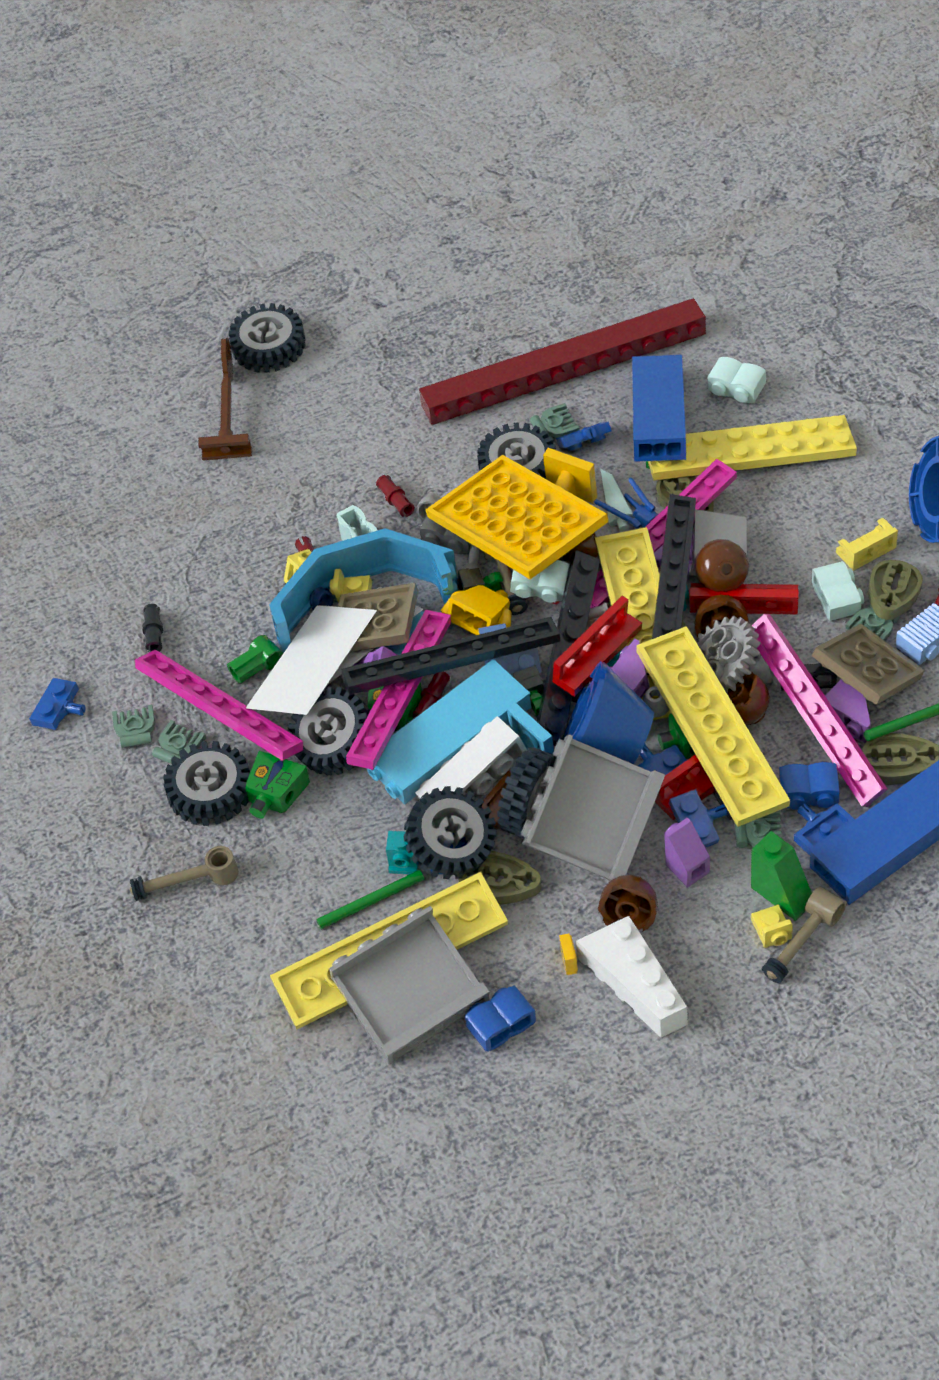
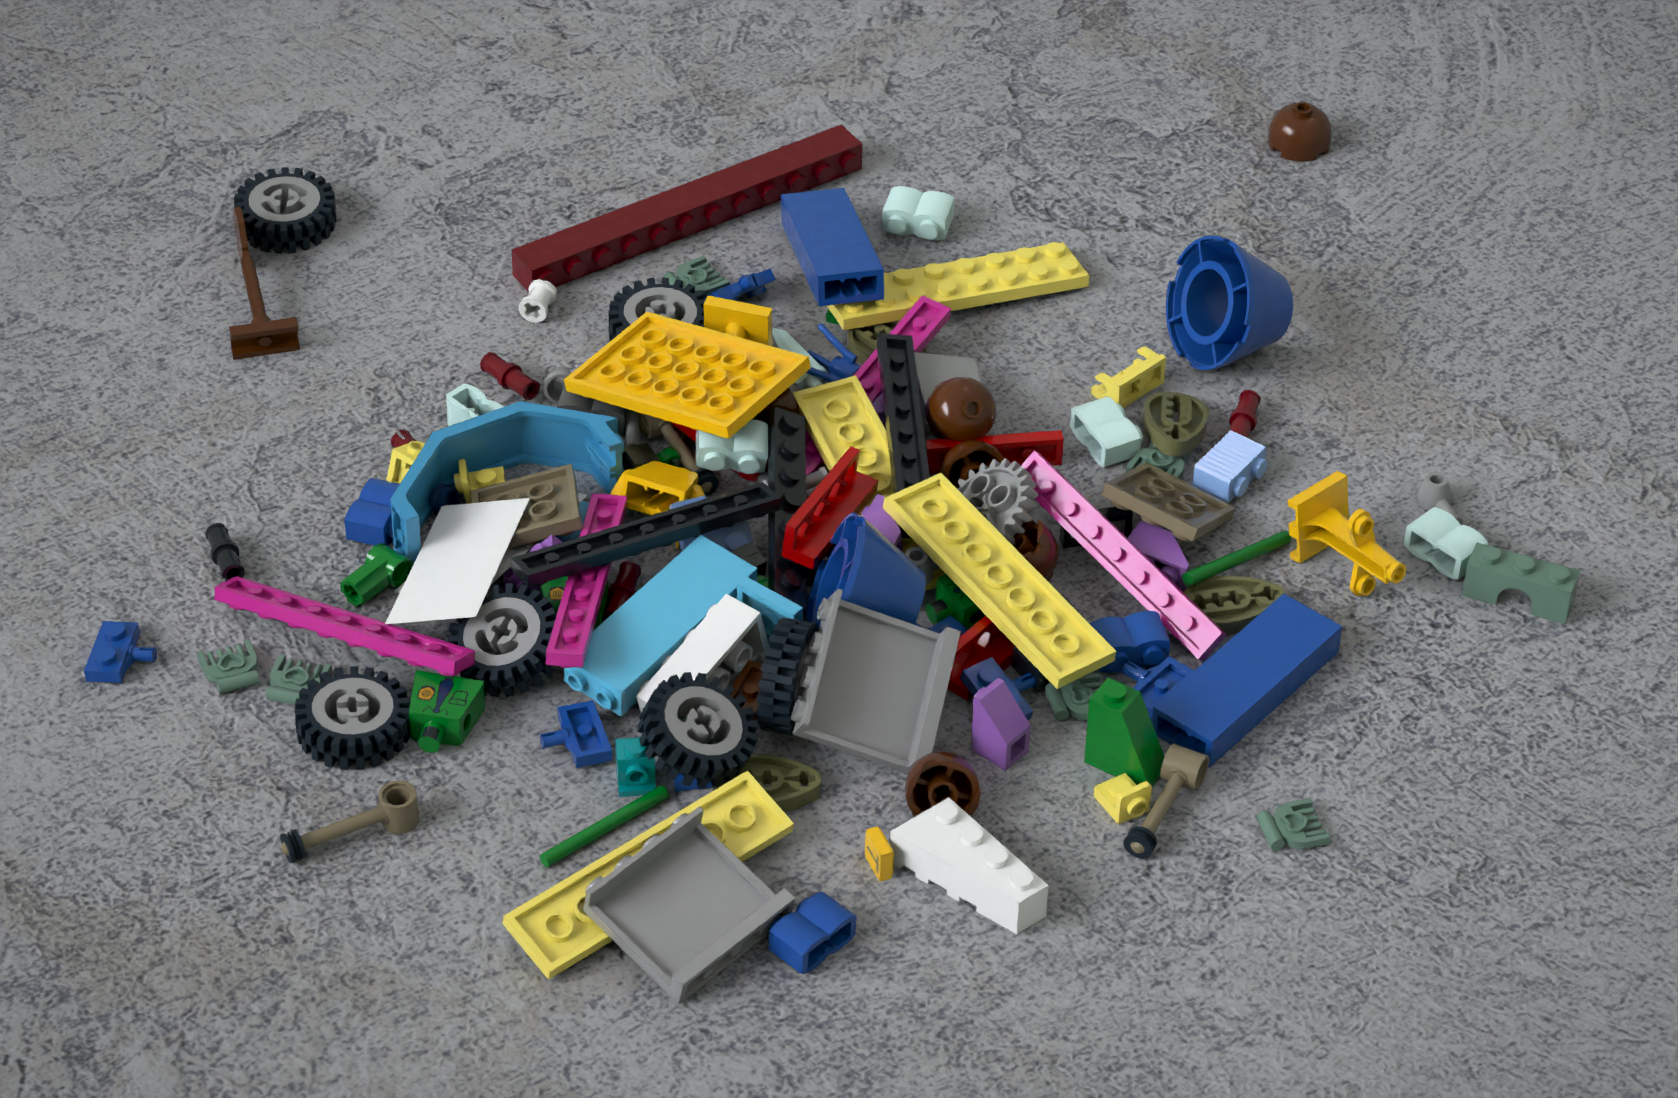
camera: 20 degrees left, 10 degrees down
none -> blue brick [344,478,399,546]
none -> white bush [518,279,557,323]
none -> blue plate [540,700,613,768]
none -> sand green piece [1256,798,1331,851]

